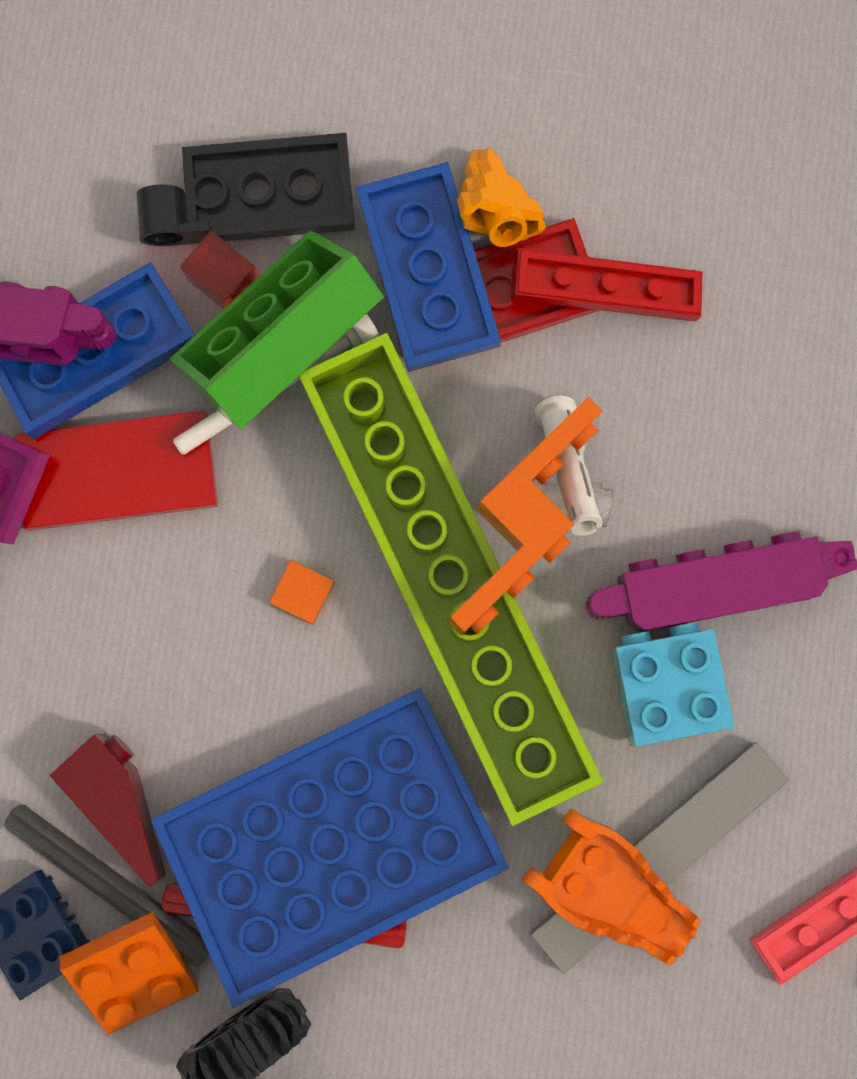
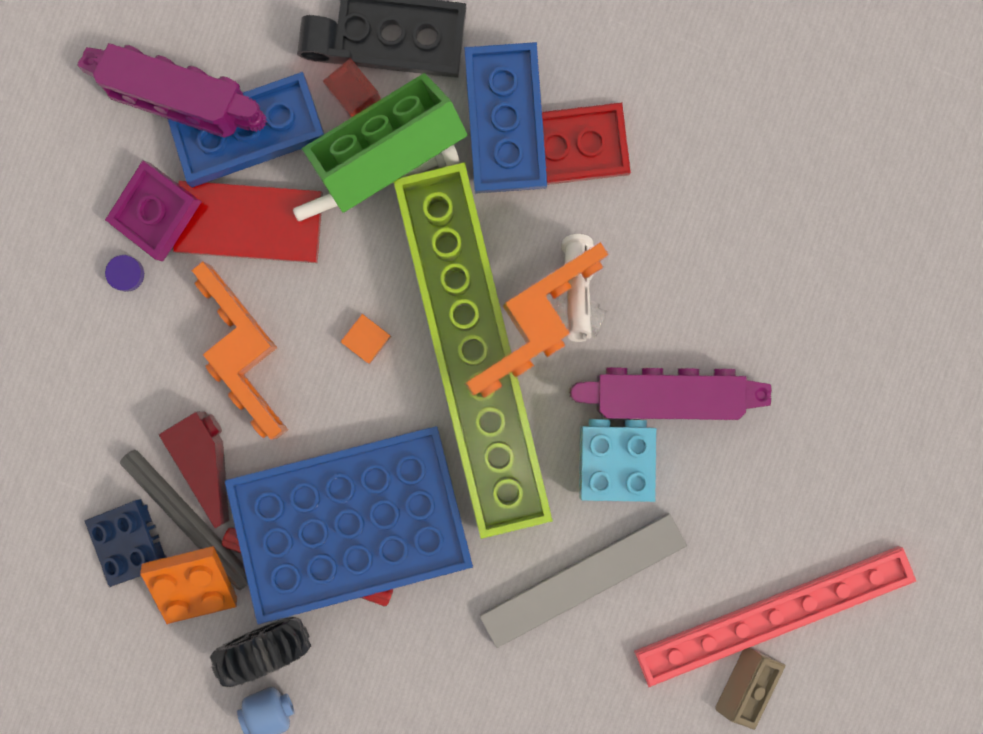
camera: 10 degrees right, 5 degrees up
light orange rock [457,148,546,247] -> none
red tile [512,248,703,322] -> none
orange animal [522,809,701,965] -> none
none -> orange bracket [191,261,288,440]

